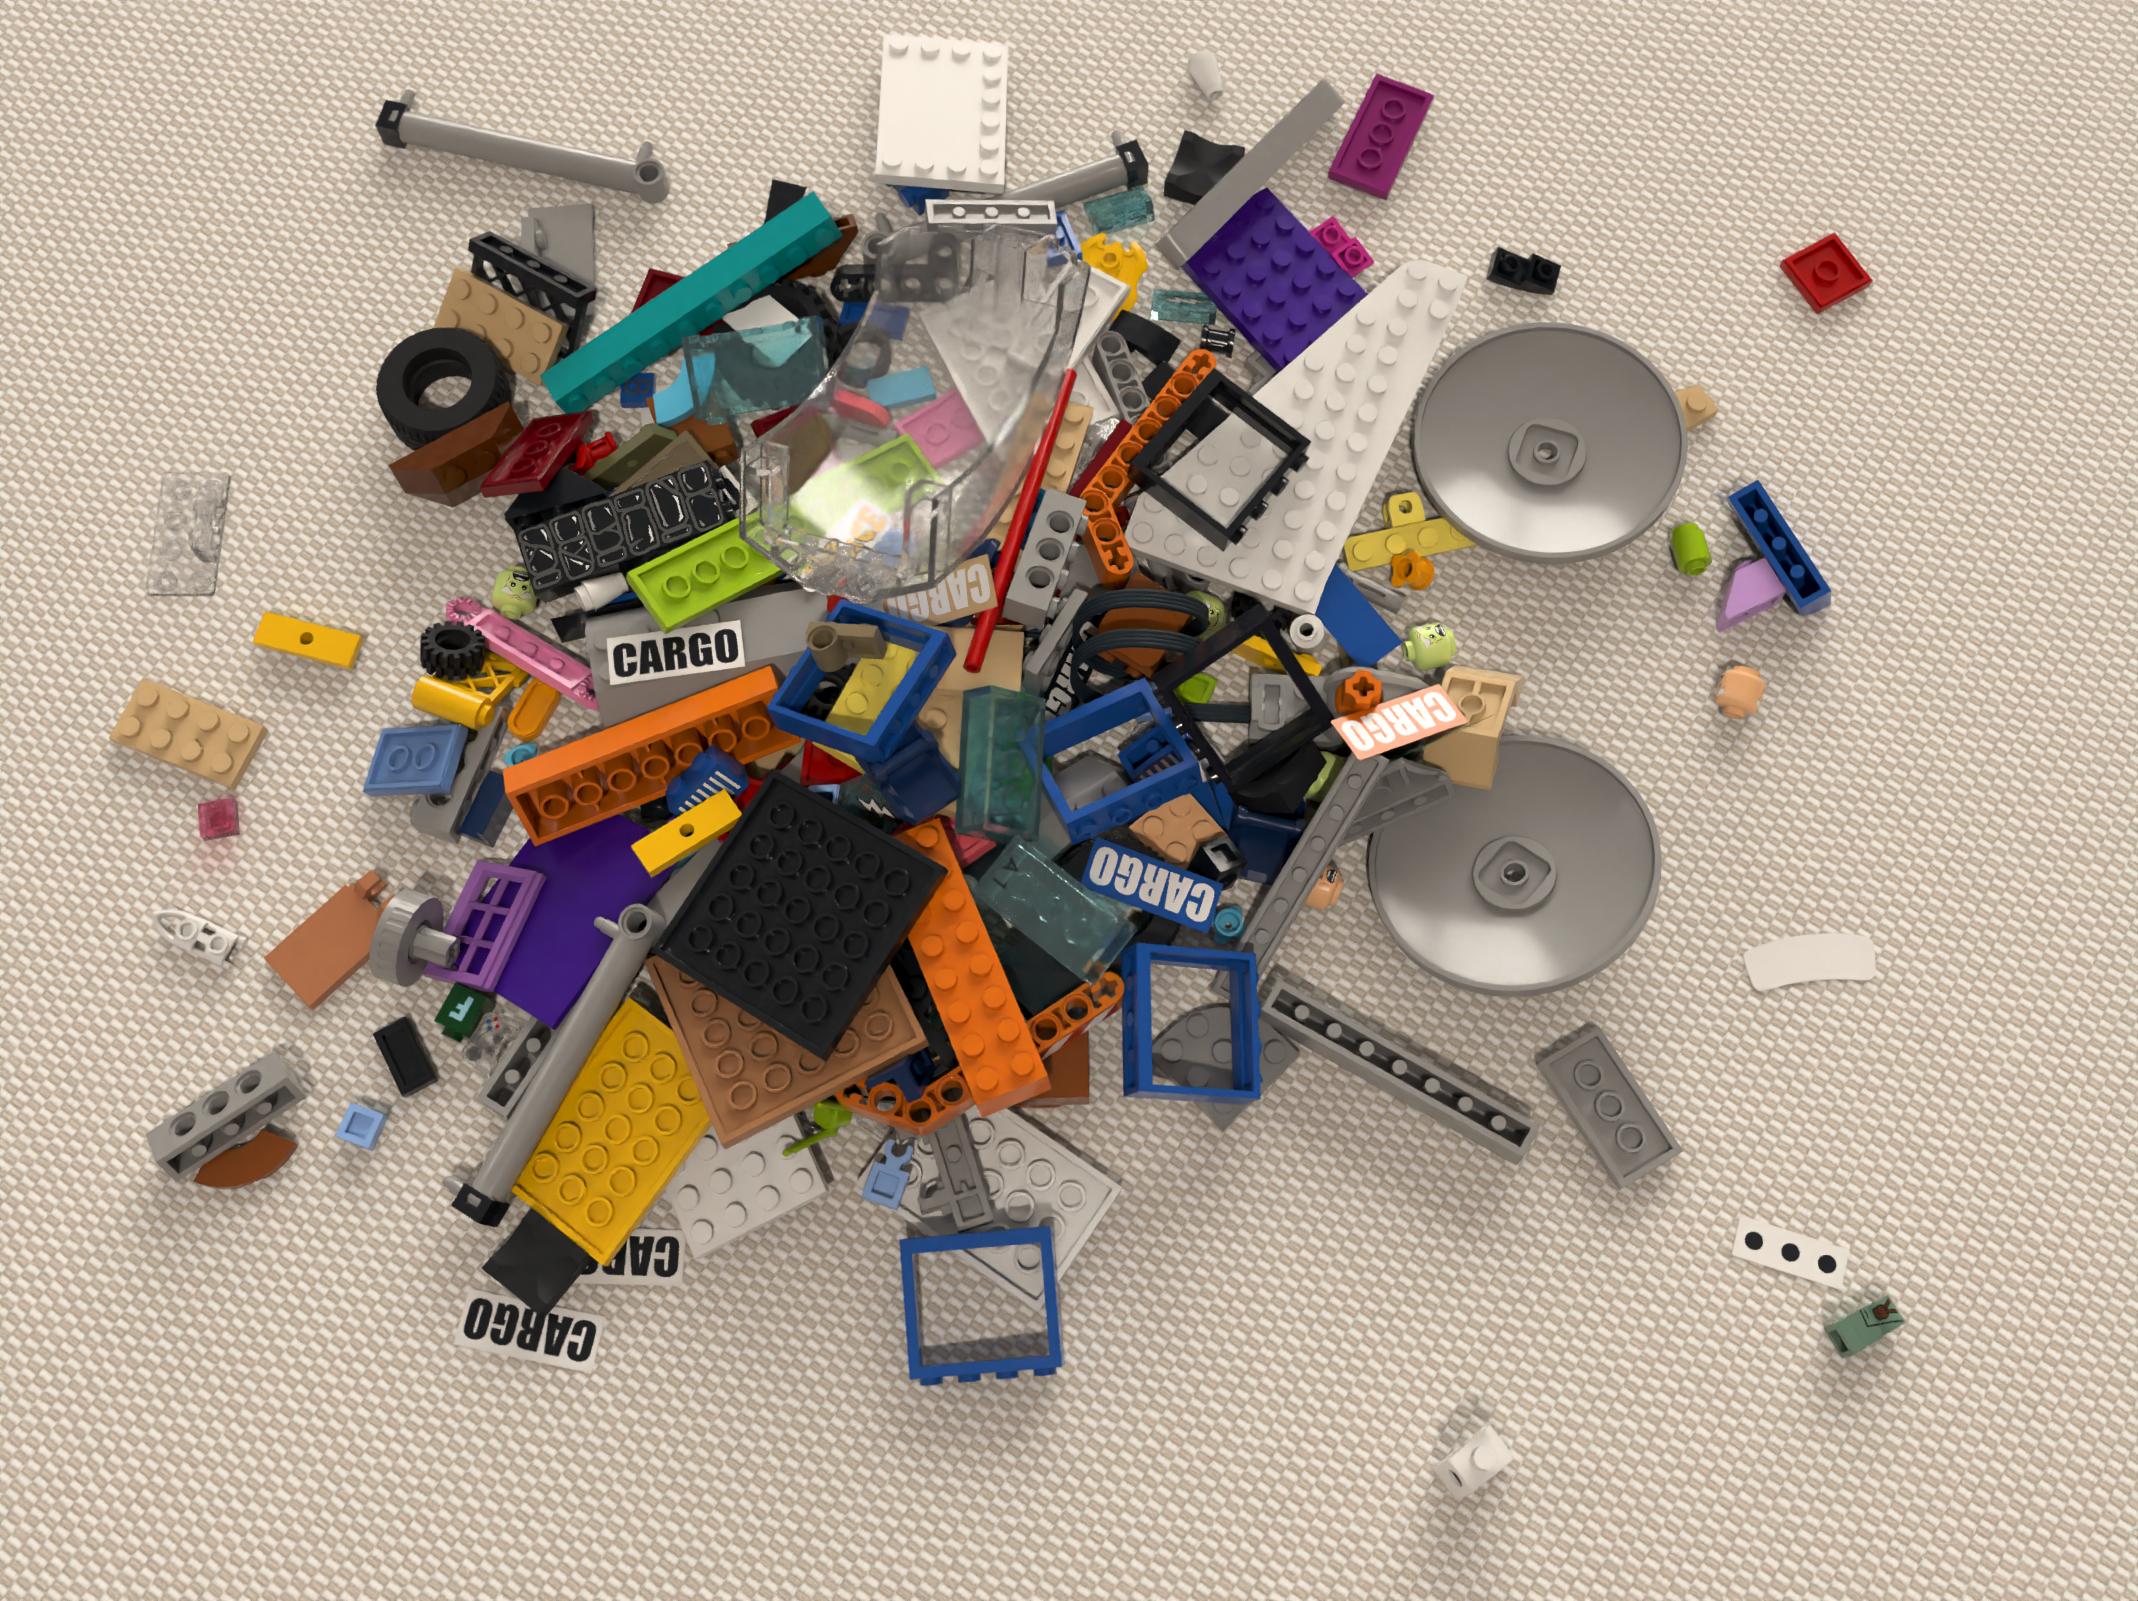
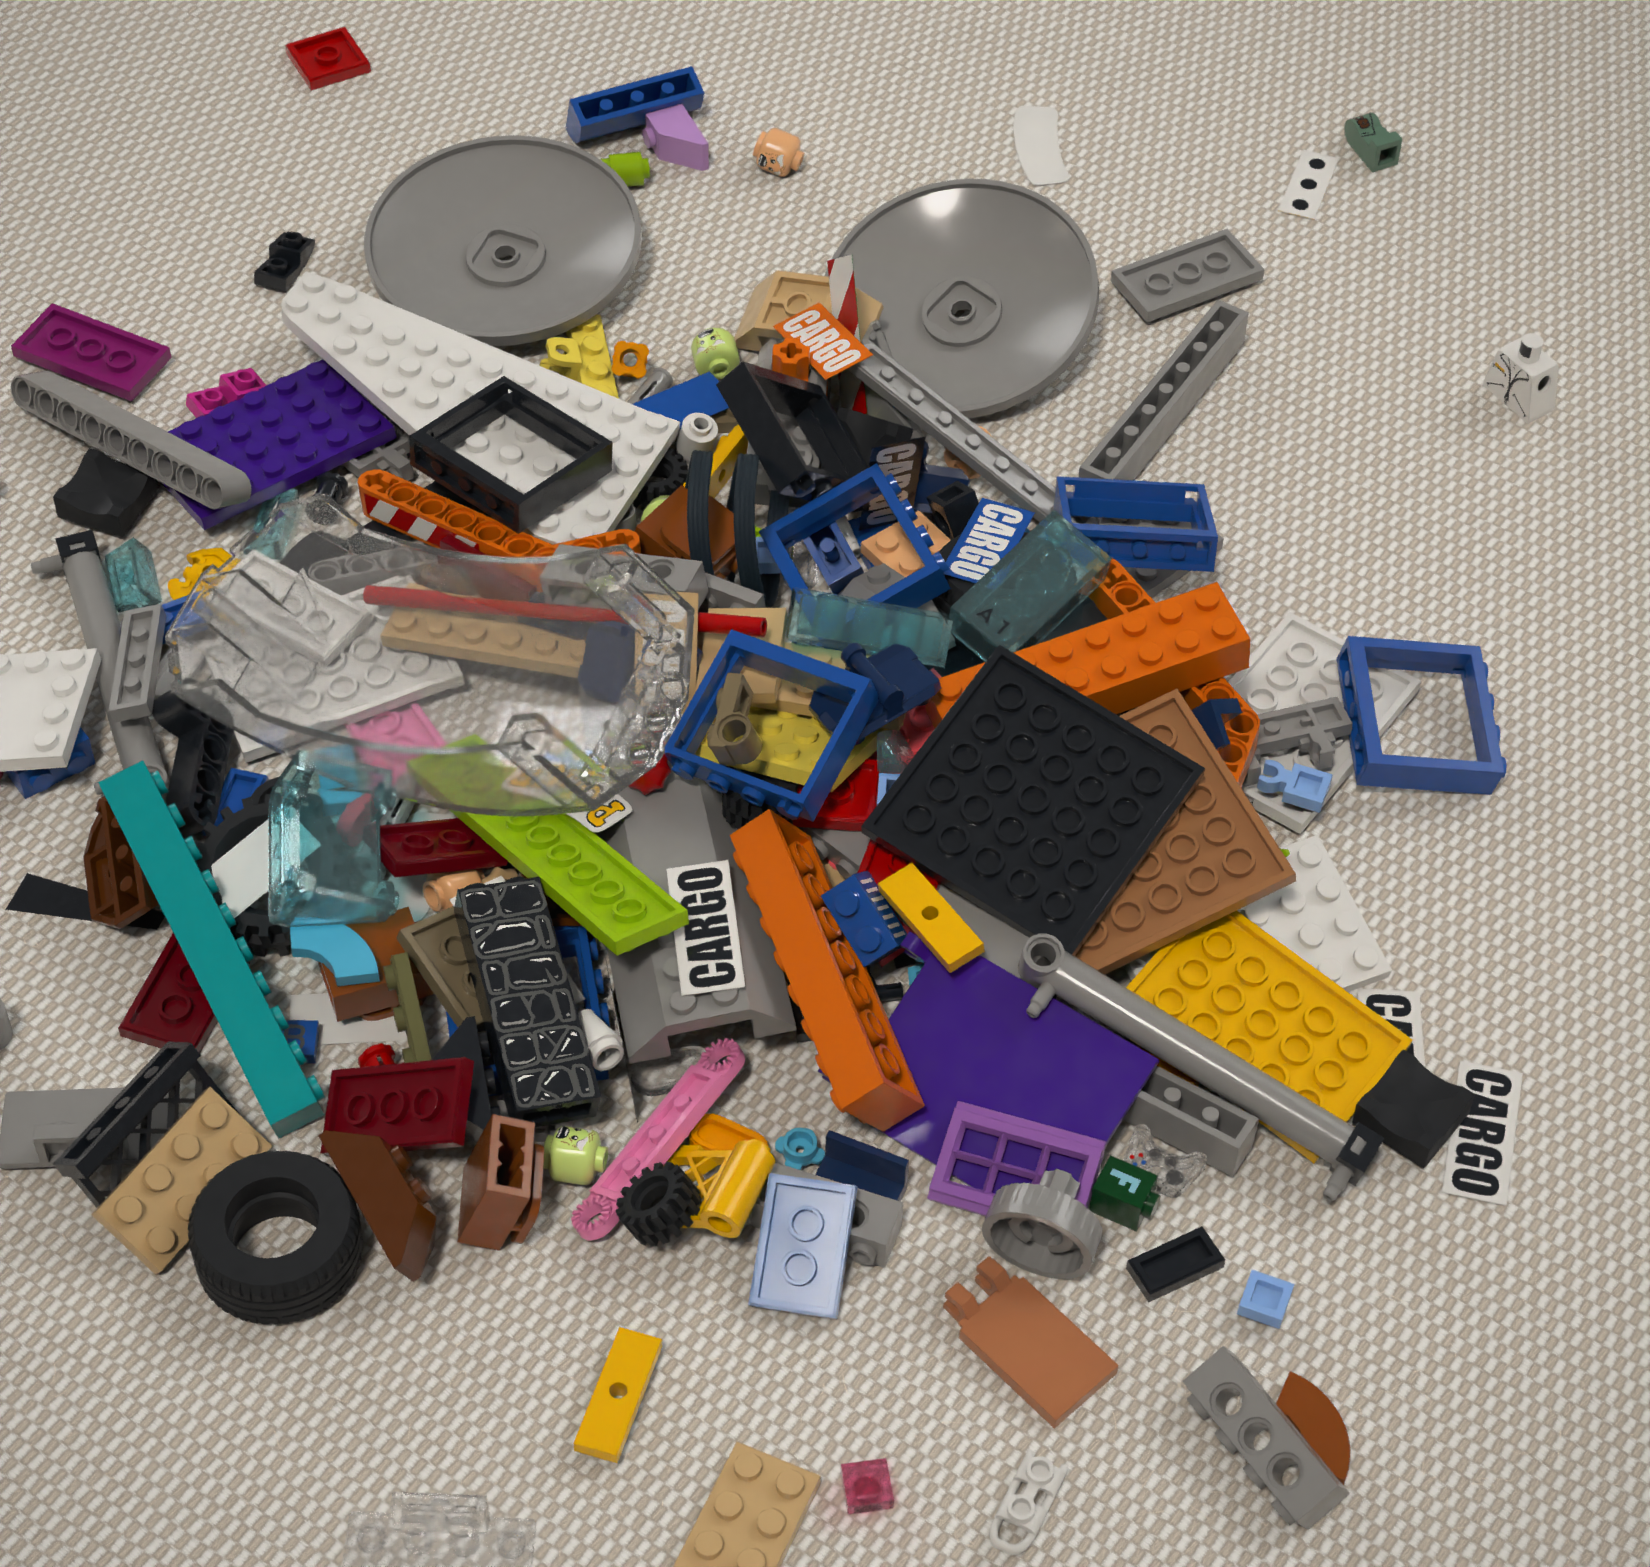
camera: 90 degrees left, 20 degrees down
none -> dark orange brick [457,1114,544,1251]

